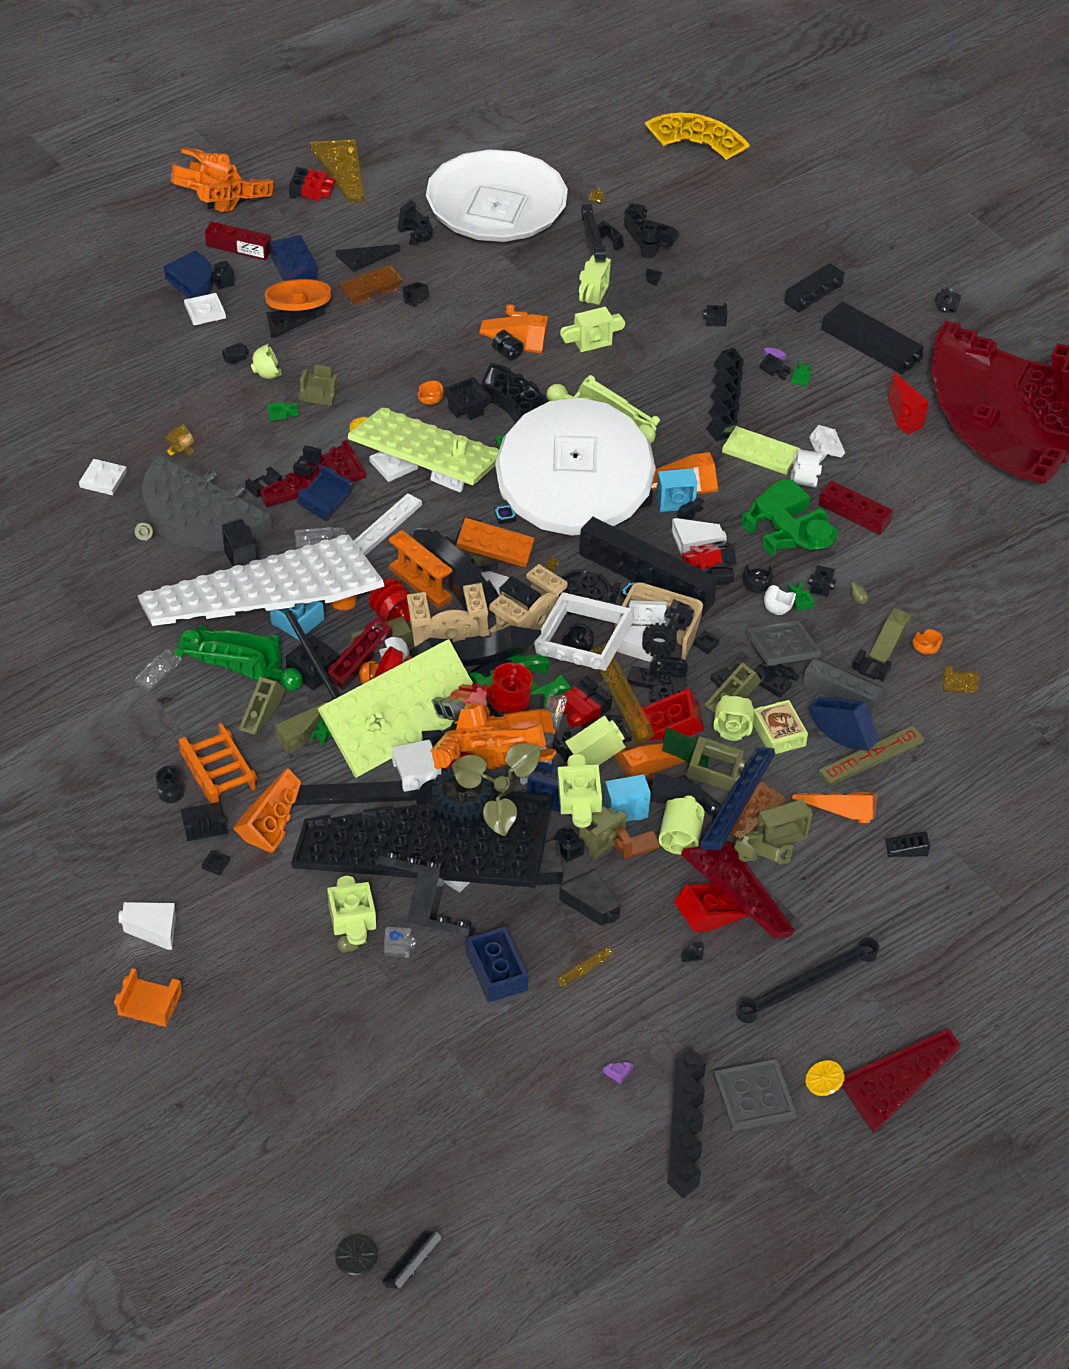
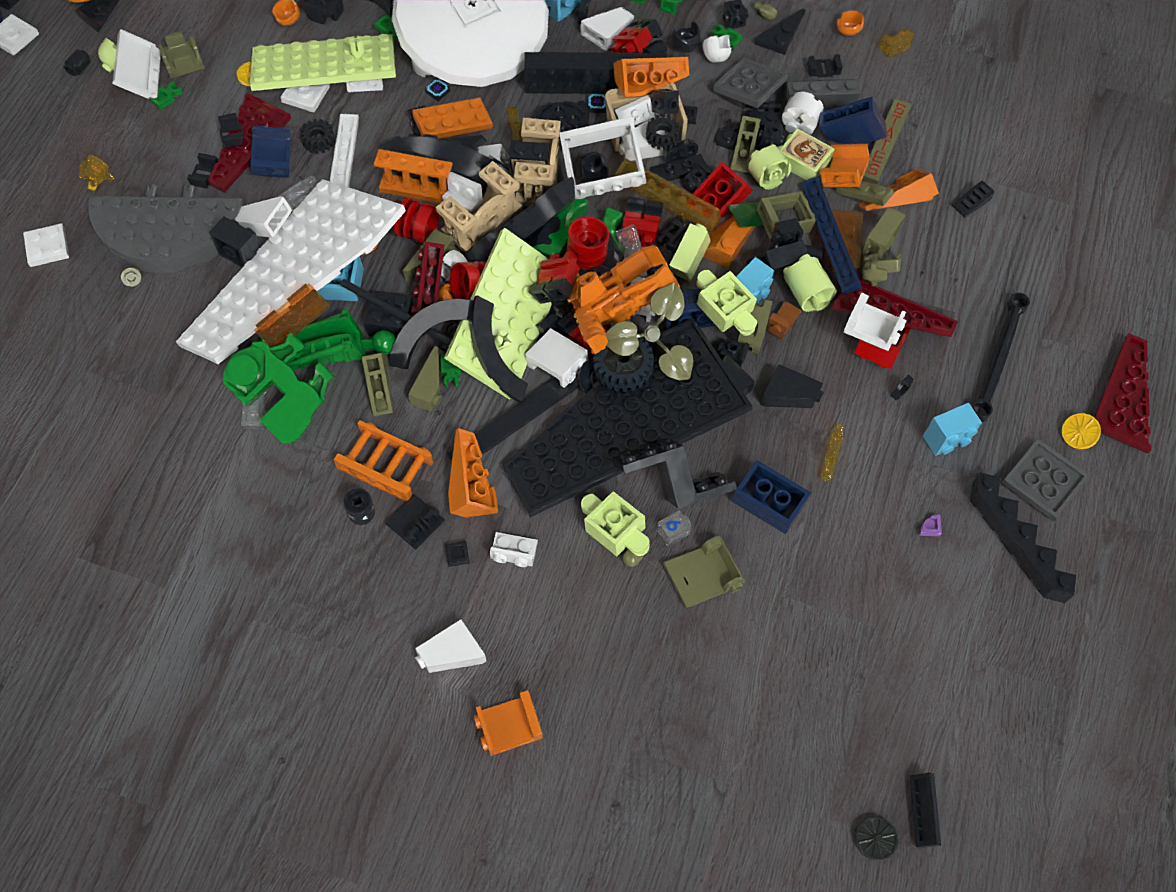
camera: 35 degrees left, 15 degrees up
olive slope [869,608,912,664] -> none
none -> white hinge [112,29,161,98]
none -> green animal [223,333,336,444]
none -> white slope [235,196,292,238]
none -> clear orange brick [254,283,330,348]
none -> black tyre [300,119,335,154]
none -> tile [388,299,473,369]
none -> white bracket [442,172,483,212]
none -> black tile [470,295,528,403]
none -> white bracket [490,532,538,567]
none -> orange wedge [613,57,689,97]
none -> olive door [663,536,745,608]
none -> black wing [754,8,806,55]
none -> black brick [756,121,784,149]
none -> black brick [771,218,804,246]
none -> white brick [782,92,823,135]
none -> orange panel [820,144,870,187]
none -> olive plate [836,181,894,206]
none -> white panel [844,293,907,351]
none -> medium azure brick [923,403,982,456]

